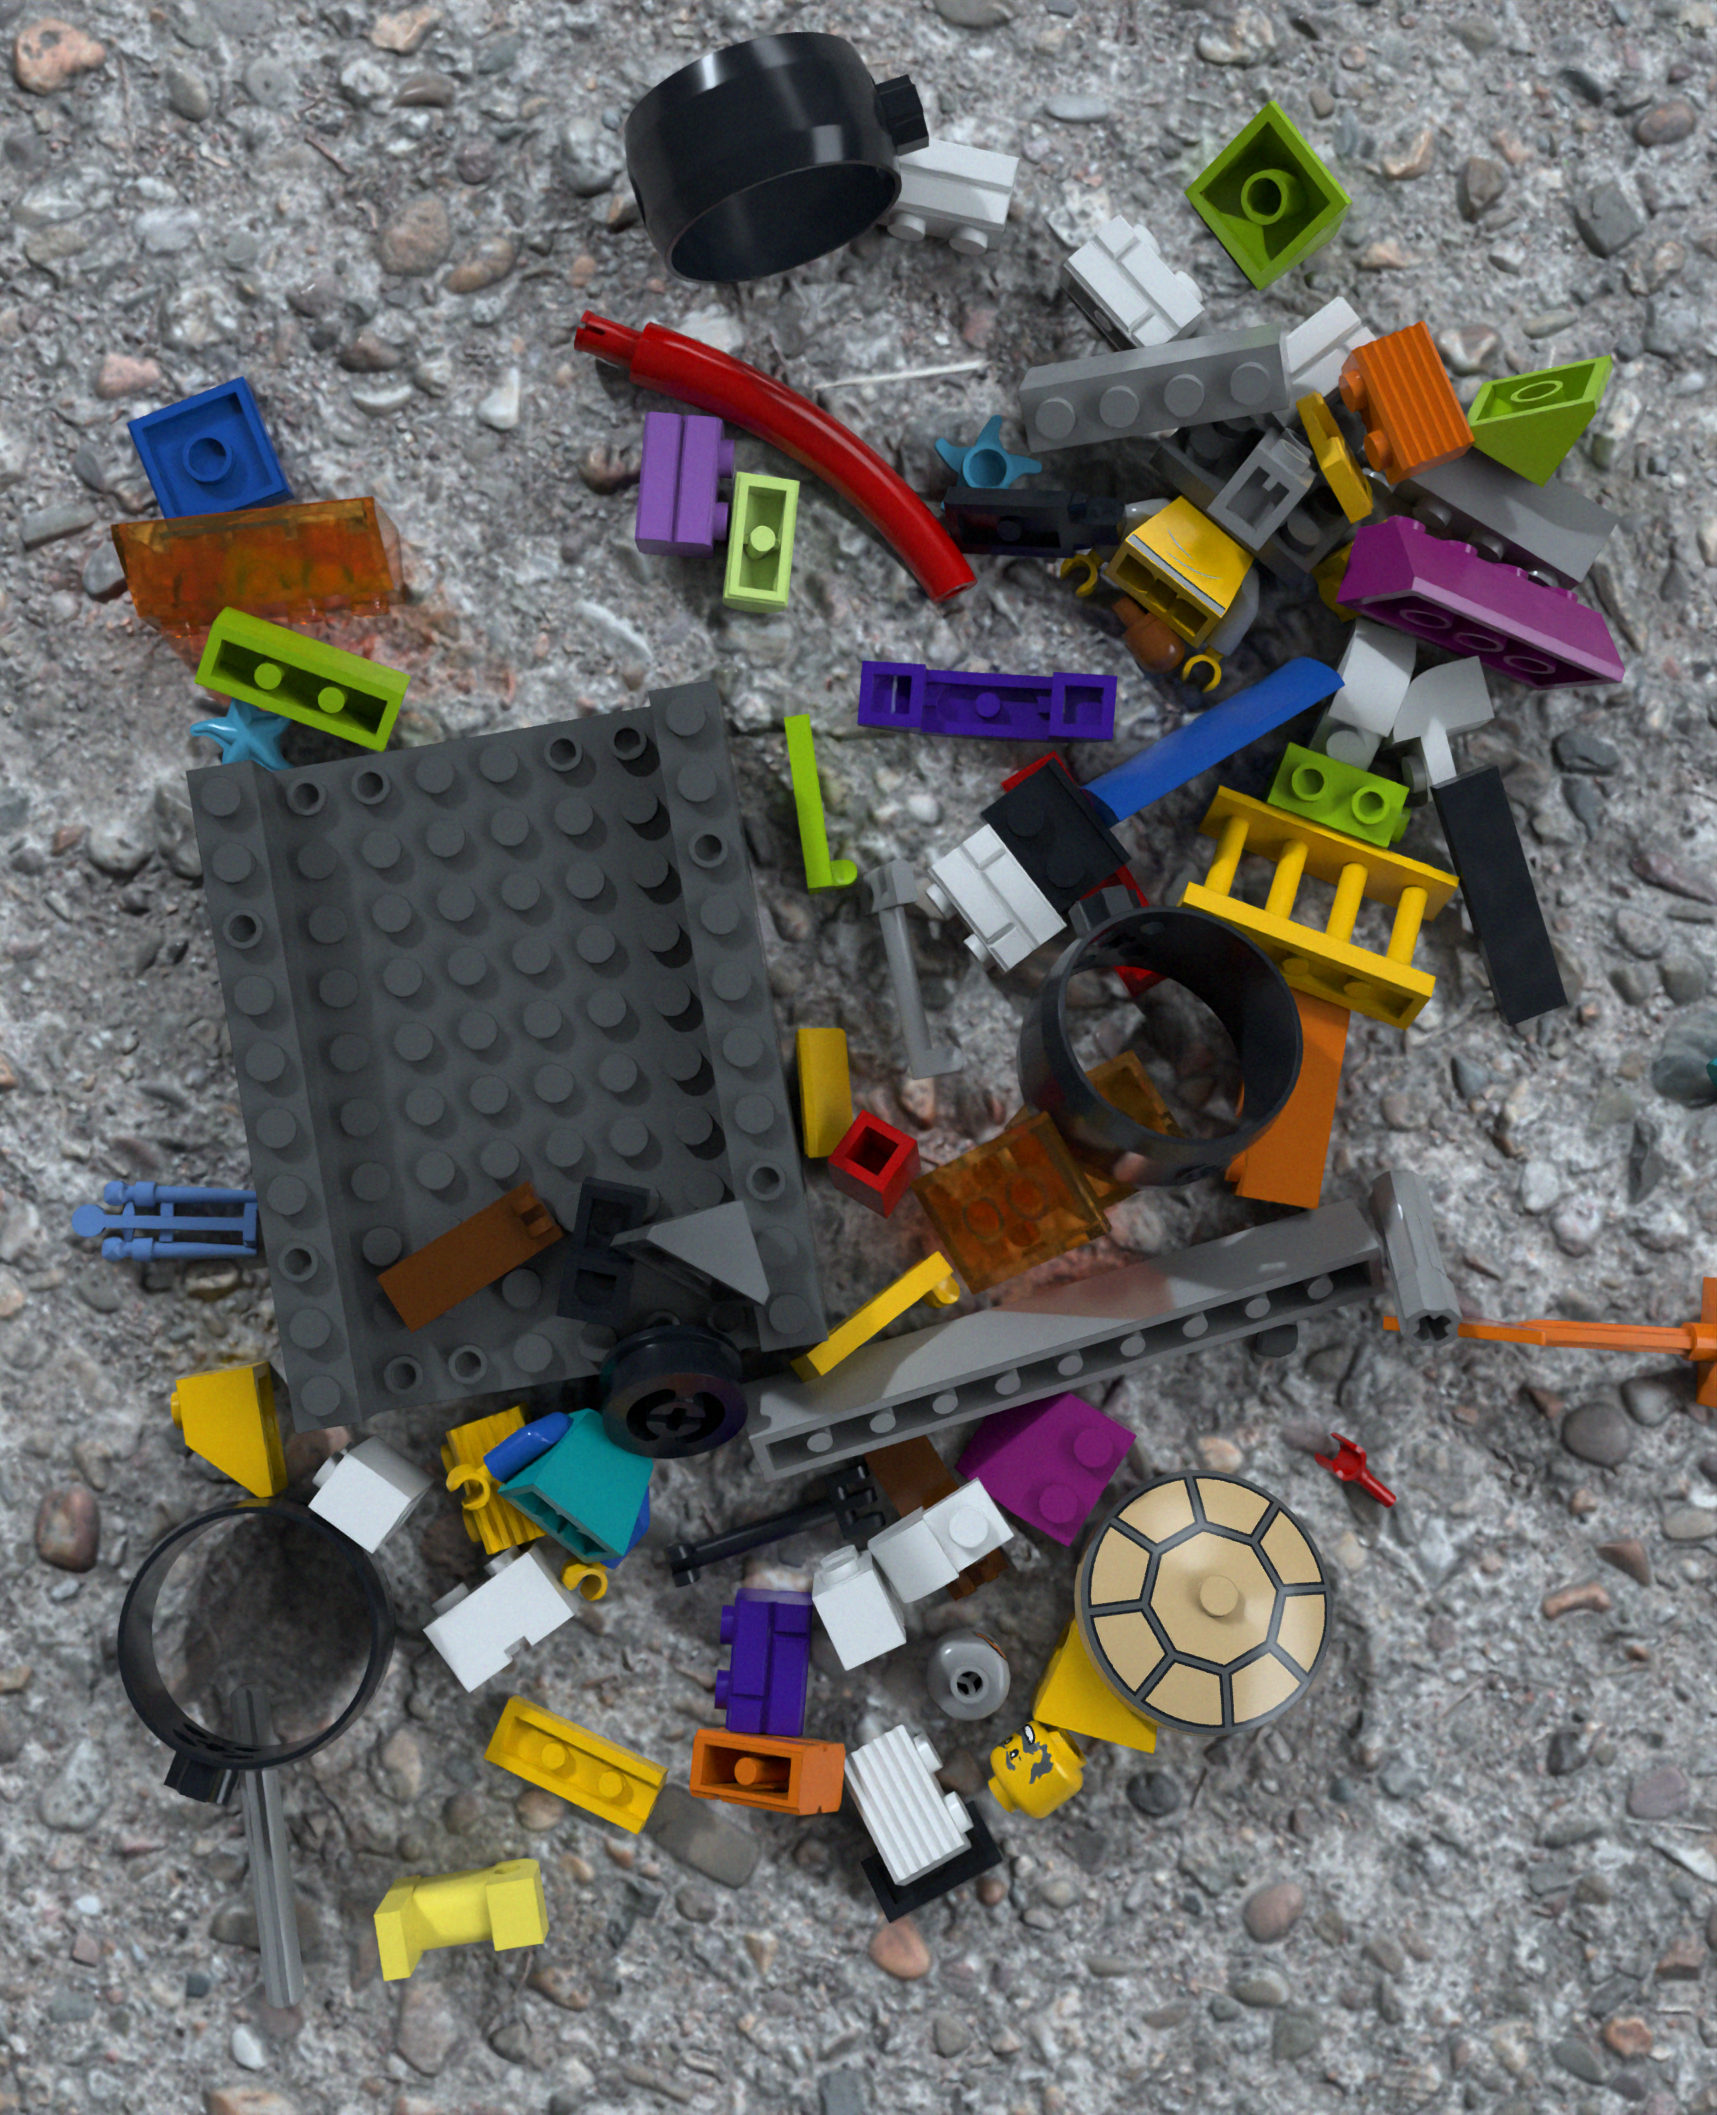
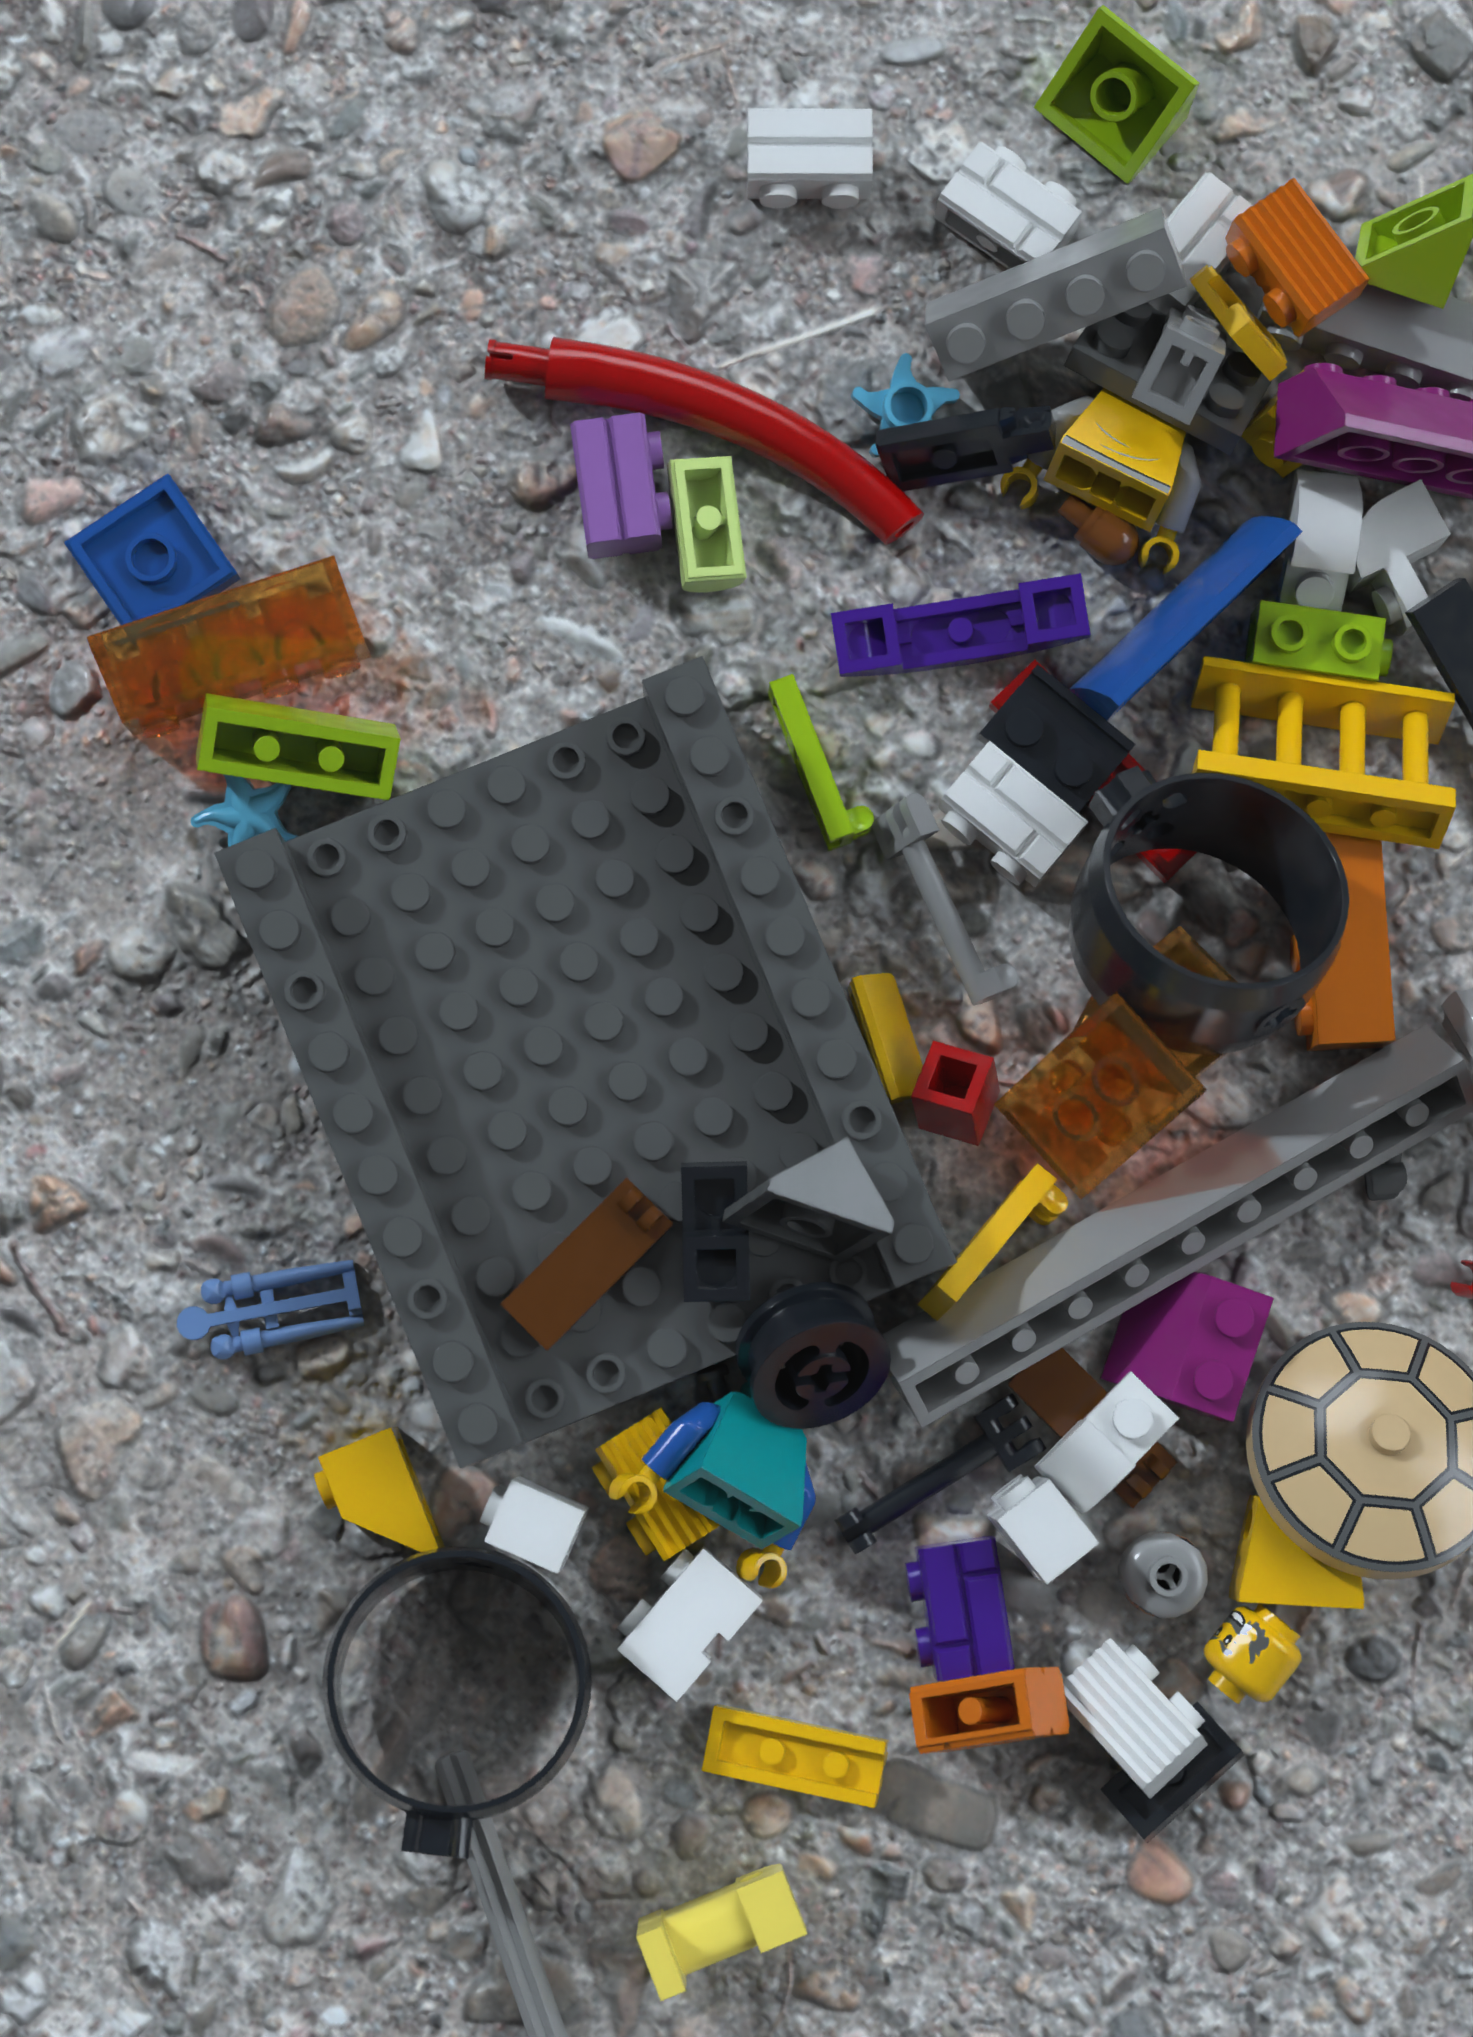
camera: 15 degrees left, 5 degrees down
black cylinder [623,32,929,284] -> none

